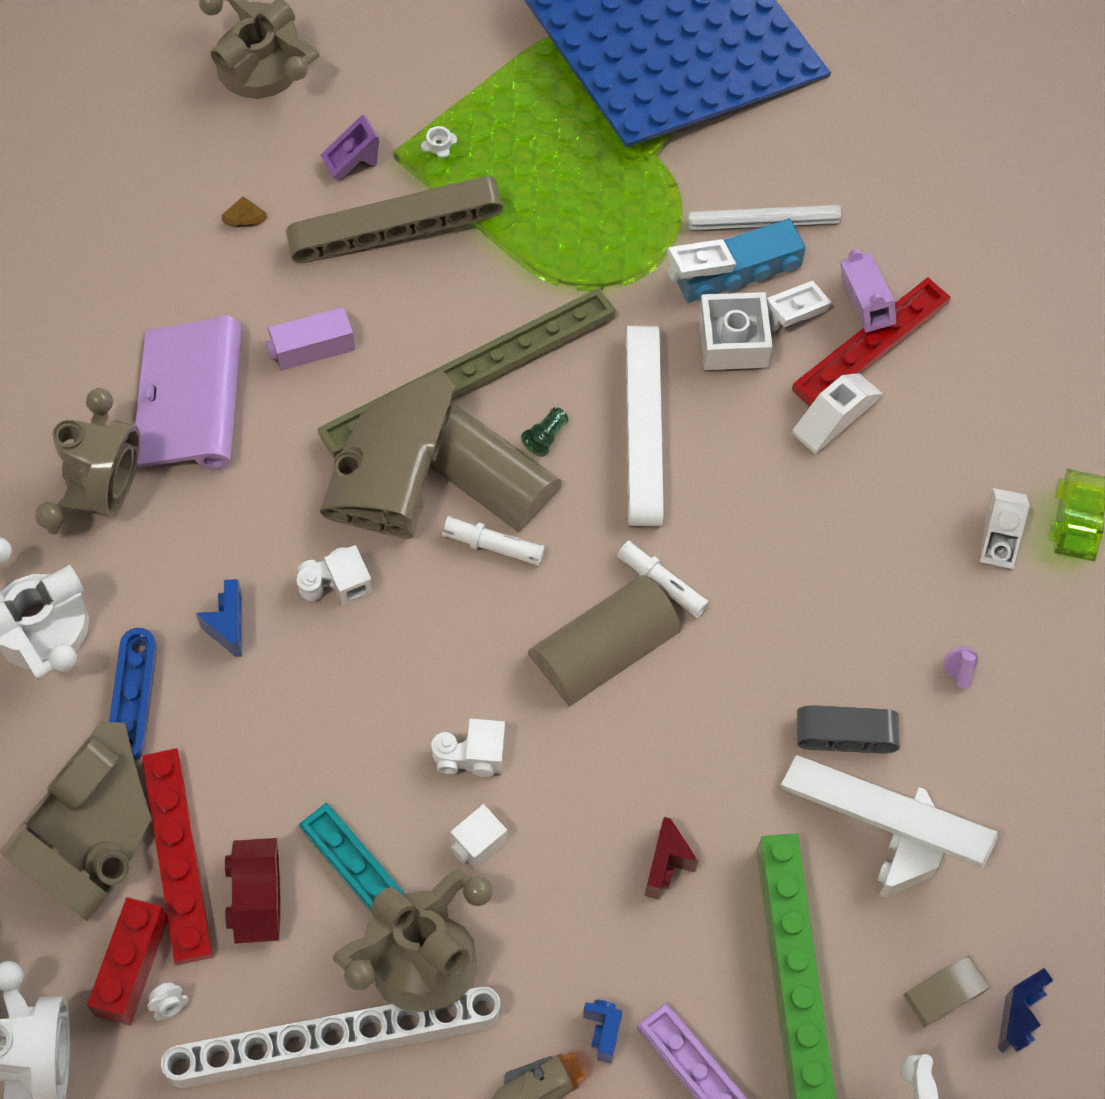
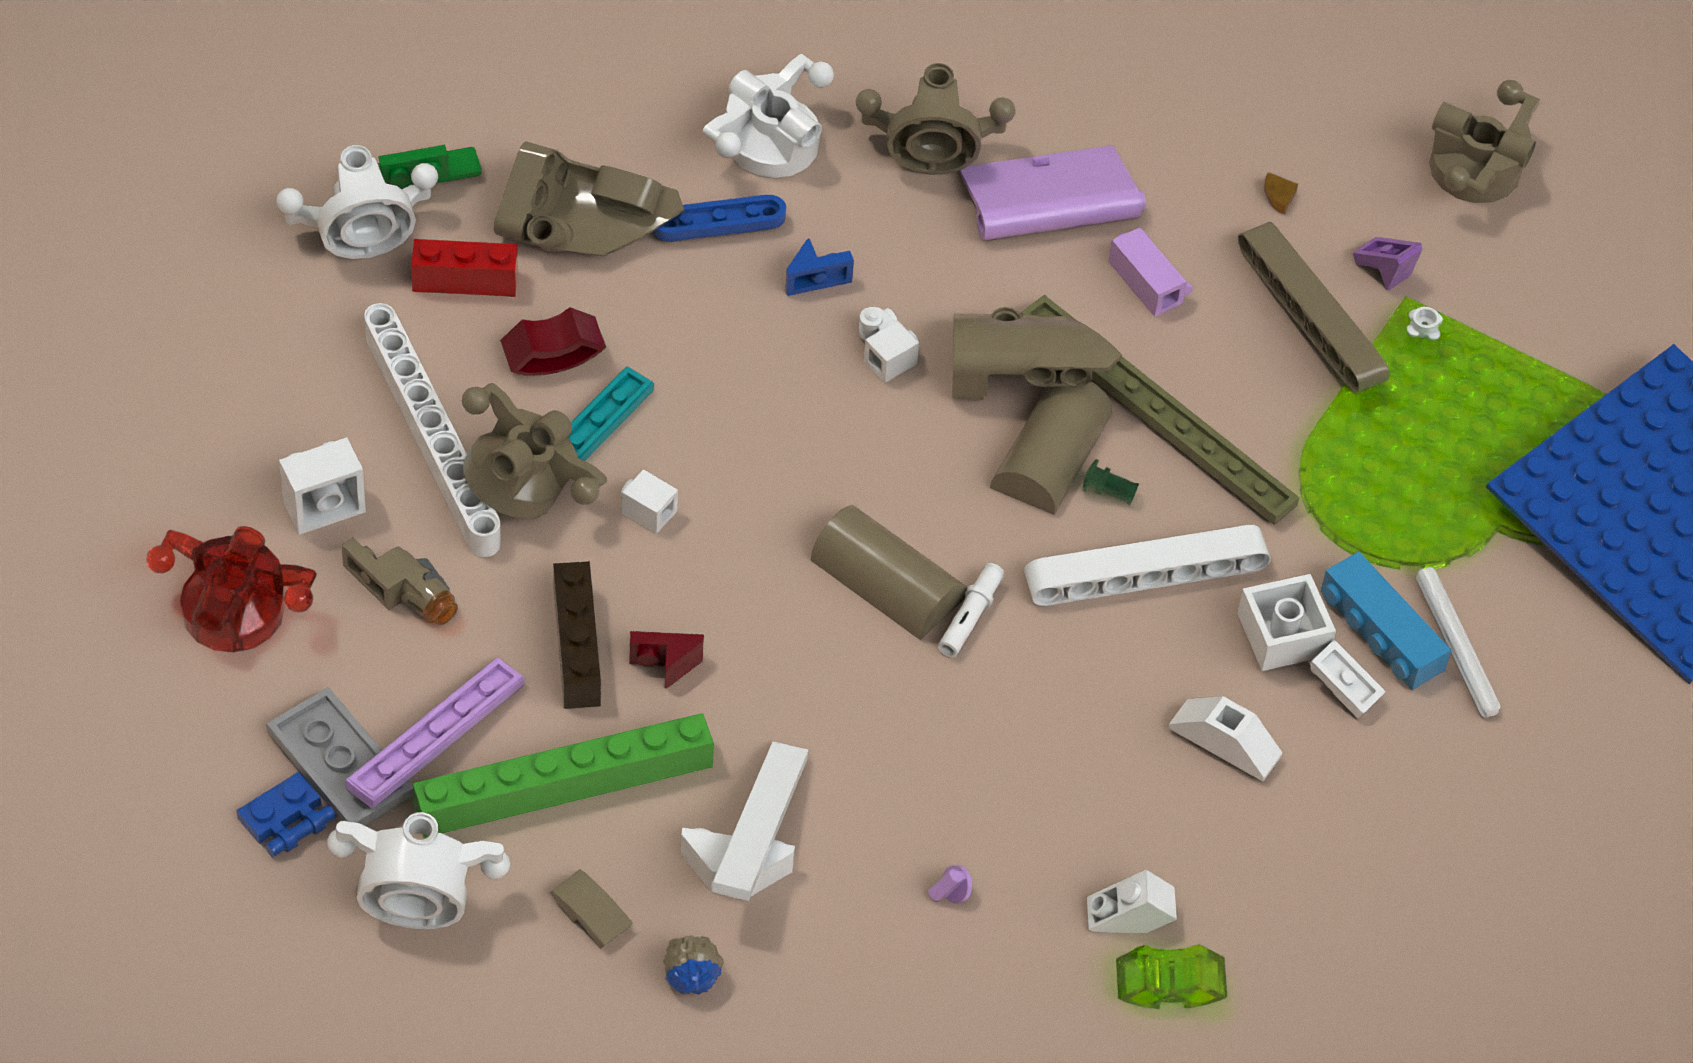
camera: 75 degrees right, 10 degrees down
red plate [142,748,213,966] -> none
white plate [147,983,189,1021] -> none
white brick [431,719,505,777] -> none
white pin [442,516,545,567] -> none
blue bracket [583,1000,622,1064] -> none
white plate [666,239,736,282] -> none
red plate [792,277,951,407] -> none
dark grey beam [797,705,900,754] -> none
lavender brick [840,249,896,333] -> none
clear blue slope [998,968,1053,1053] -> none
none -> dark brown brick [553,561,601,709]
none -> piece [663,935,724,995]

